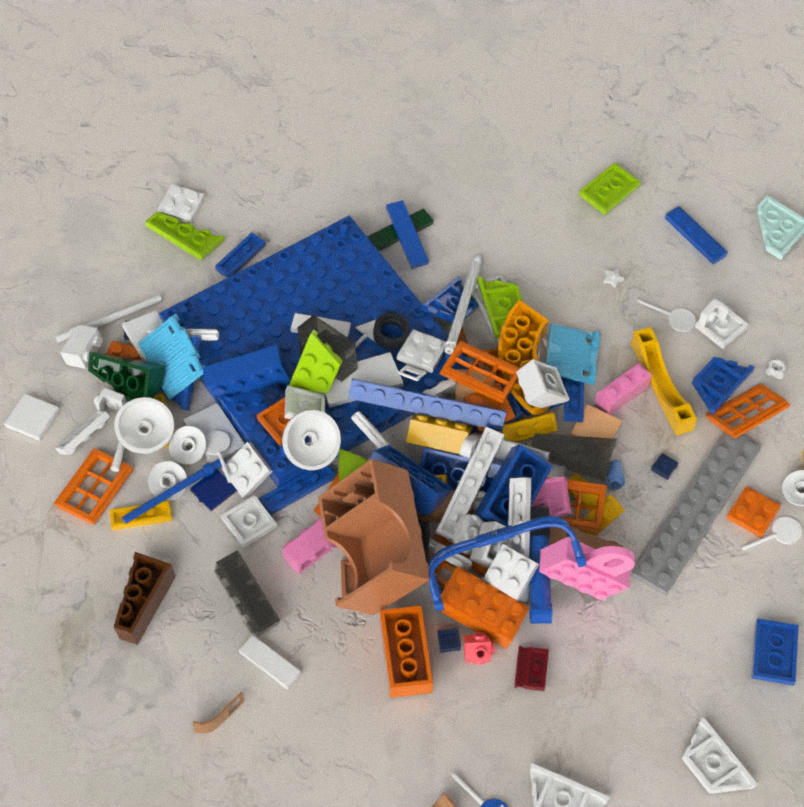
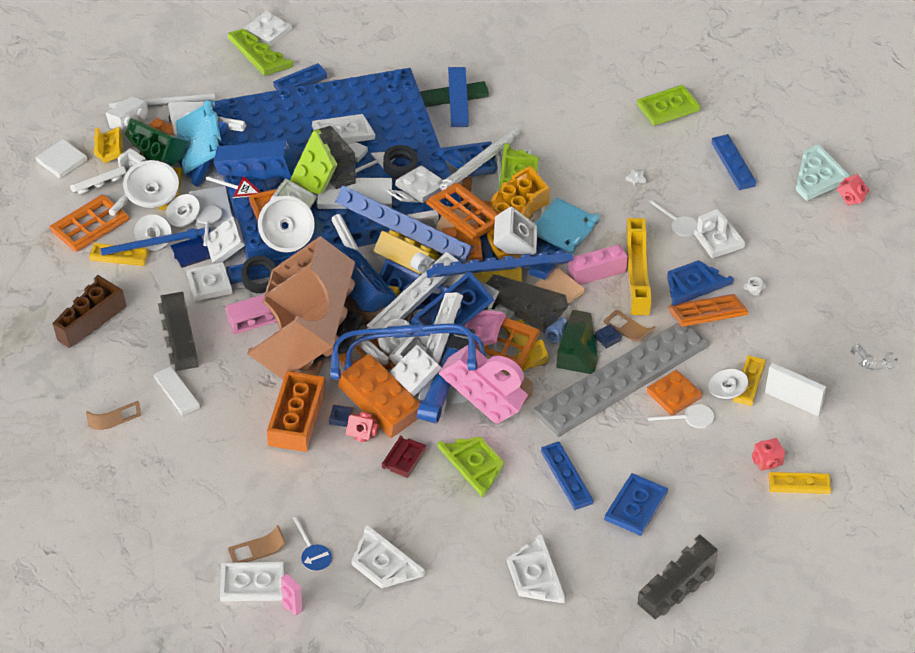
camera: 20 degrees right, 10 degrees down
none -> yellow bracket [94,127,123,164]
none -> piece [206,176,261,198]
none -> black tyre [241,255,276,293]
none -> white tile [312,114,375,146]
none -> blue plate [426,250,573,278]
none -> lime wing [437,436,504,497]
none -> blue tile [541,441,593,510]
none -> dark green wedge [556,310,598,374]
none -> medium nougat piece [604,310,656,342]

